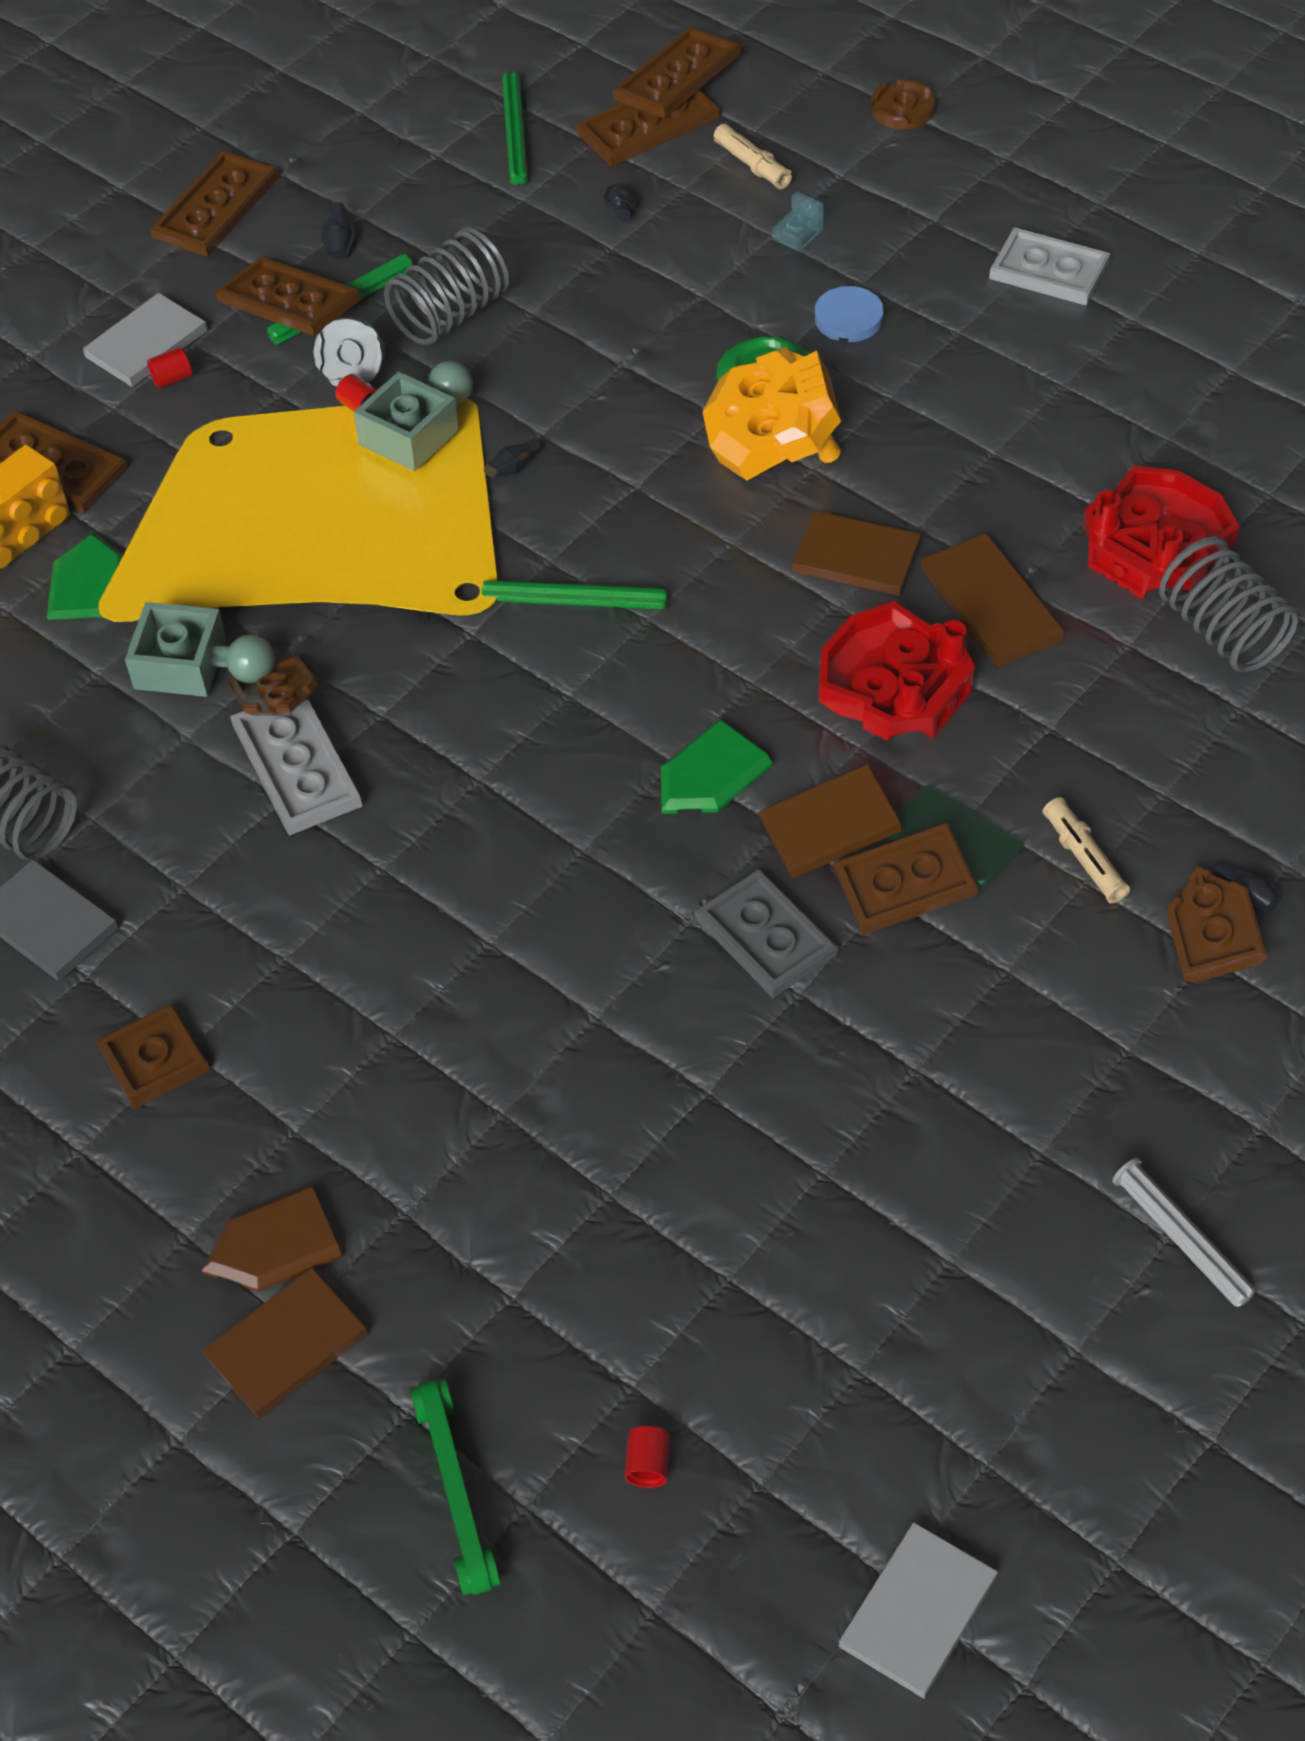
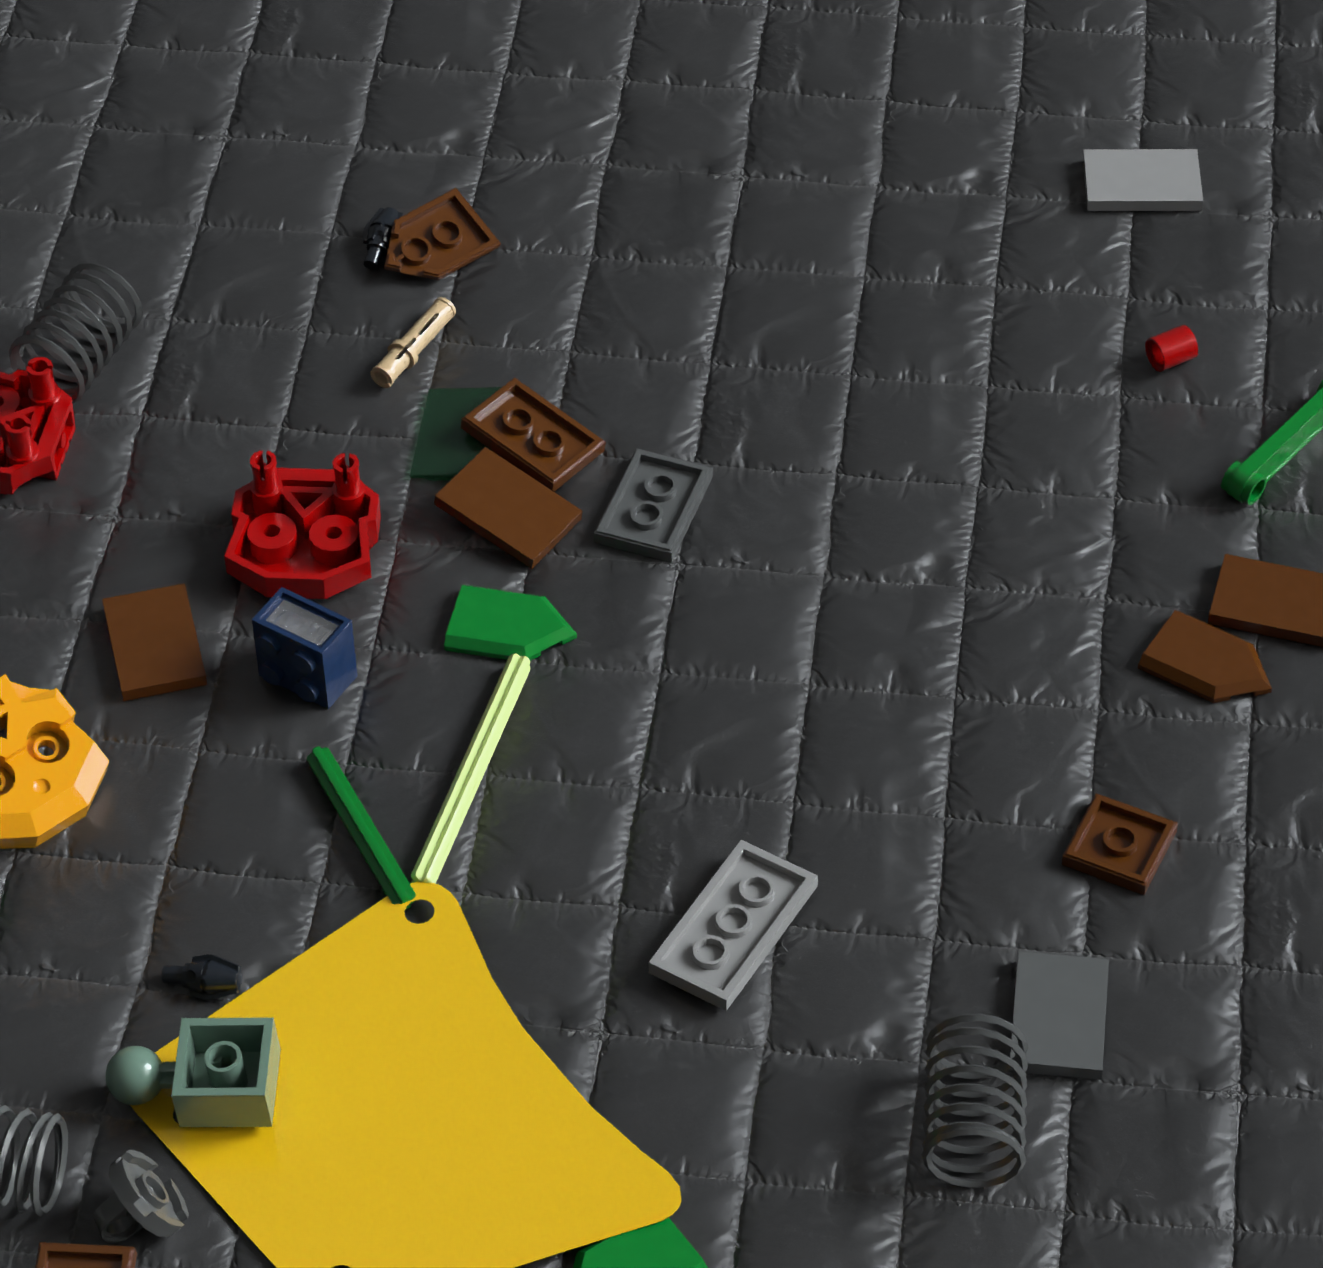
camera: 125 degrees left, 5 degrees down
sand green brick [125,602,276,697] -> none
reddish brown tile [227,655,318,716] -> none
red beam [335,374,377,412] -> none
reddish brown tile [921,533,1064,668] -> none
light grey axle [1112,1158,1255,1307] -> none
none -> dark blue piece [252,587,358,709]
none -> yellowish green axle [411,653,531,884]

